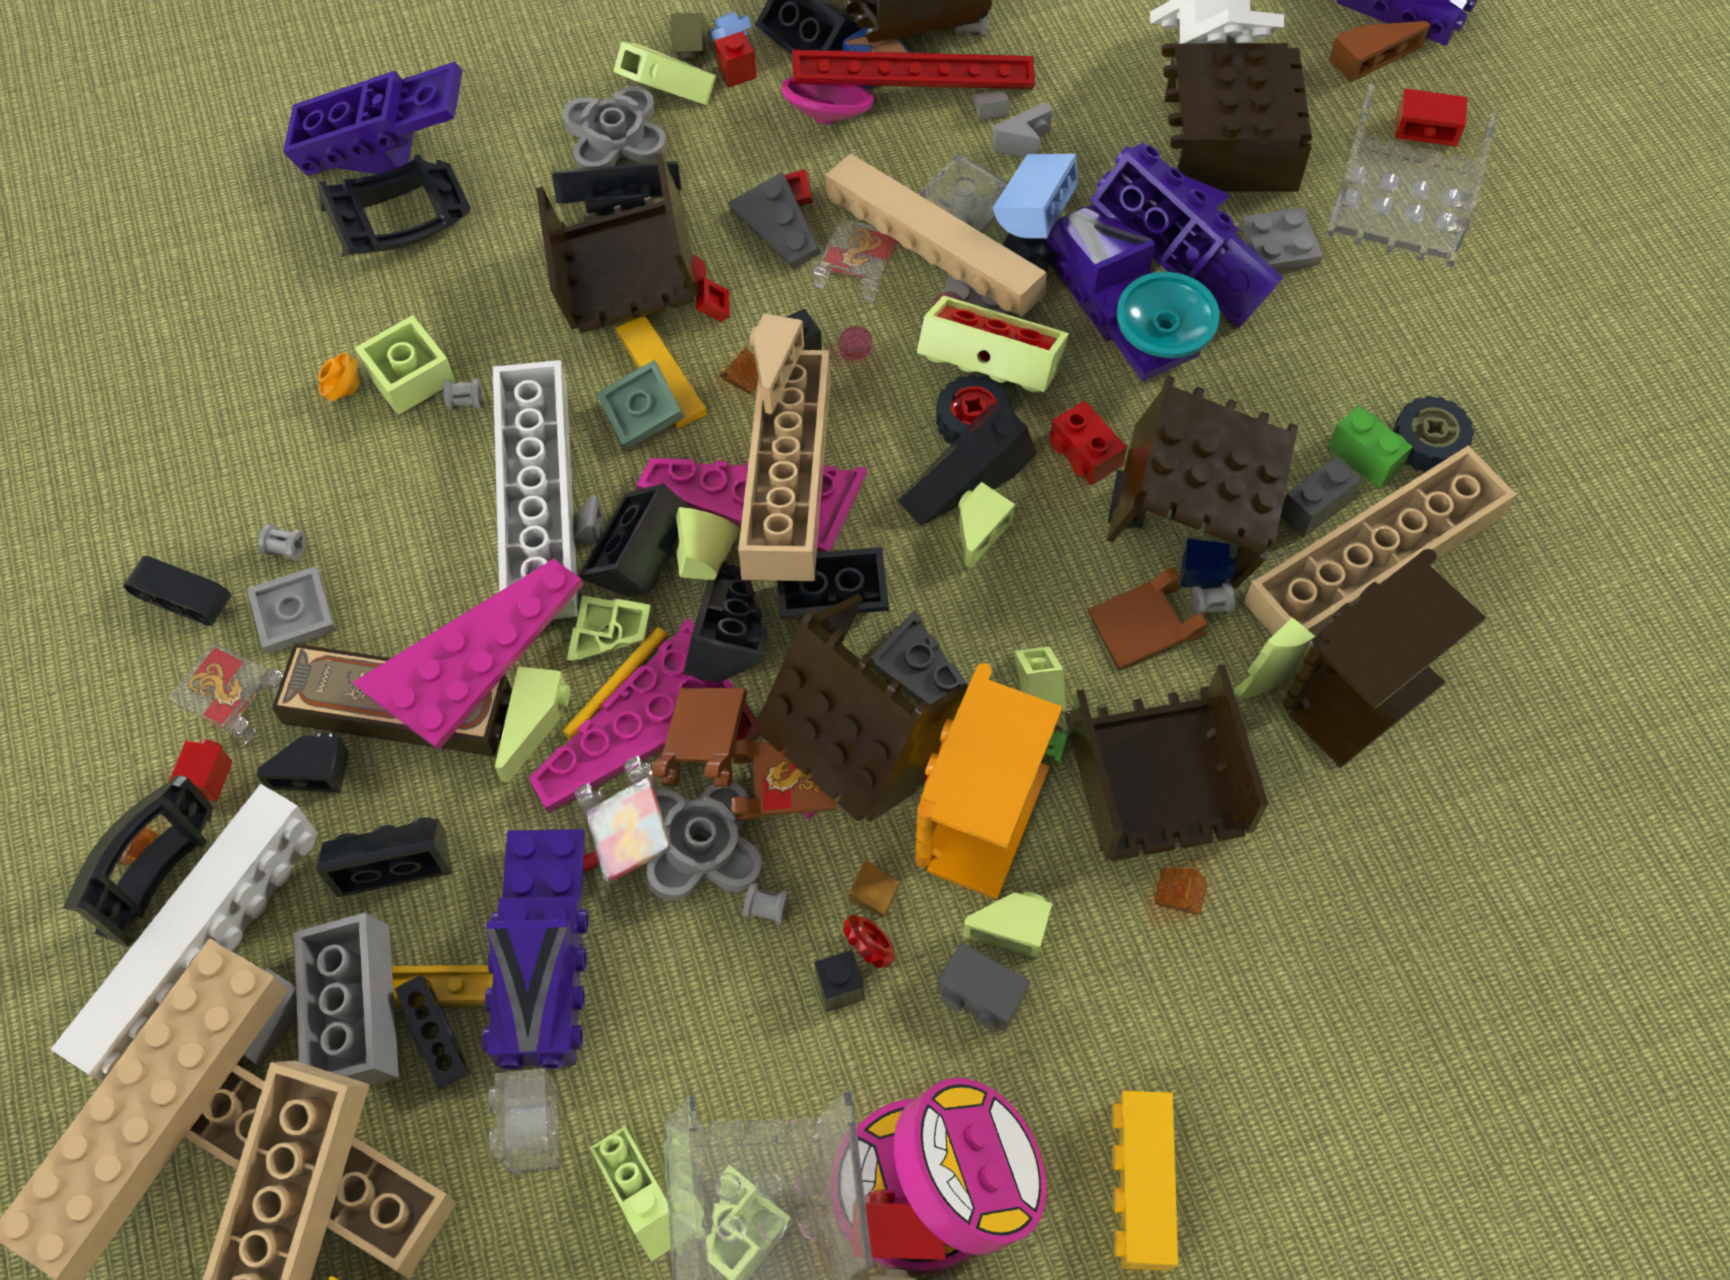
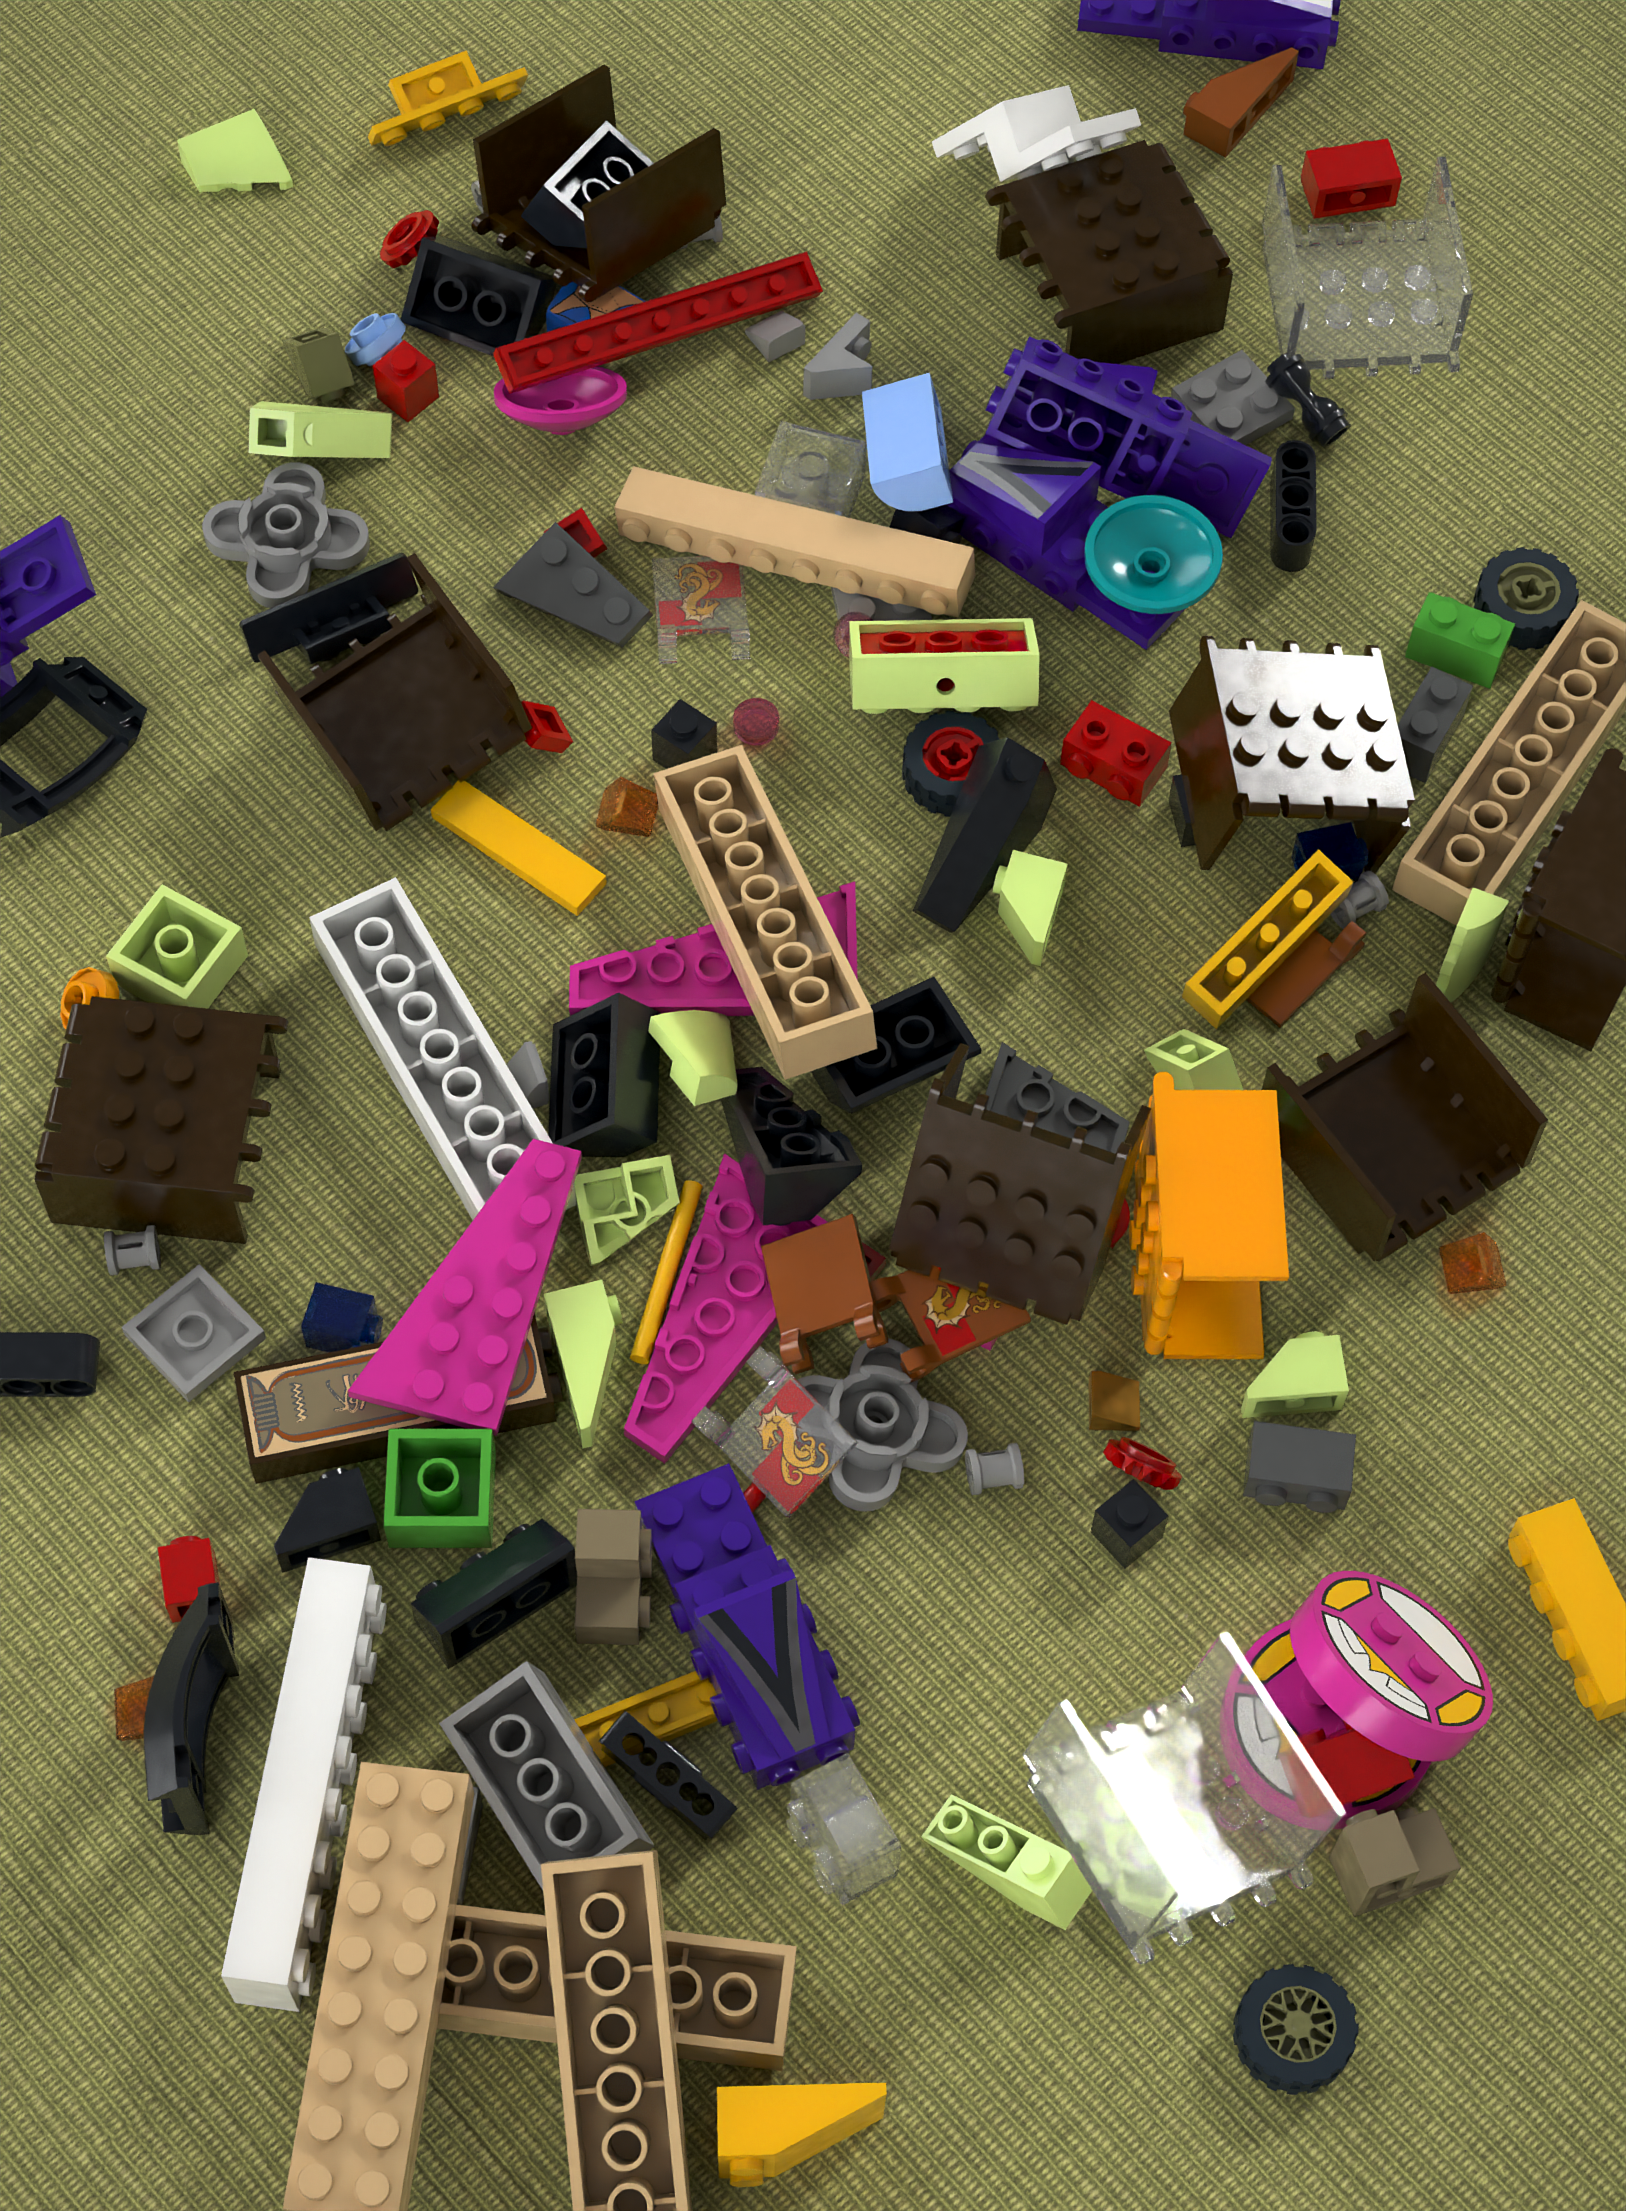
camera: 25 degrees left, 0 degrees up
clear flag [168,642,283,744] -> none
light grey bush [444,378,483,410] -> none
sand green plate [597,360,685,450] -> none
tan slope [750,313,804,414] -> none
none -> dark brown windscreen [34,996,288,1244]
none -> clear blue brick [301,1282,383,1352]
none -> bright green brick [384,1429,496,1548]
none -> dark tan brick [575,1509,653,1645]
none -> yellow brick [1182,849,1354,1029]
none -> black piece [1265,353,1351,448]
none -> black beam [1270,440,1317,572]

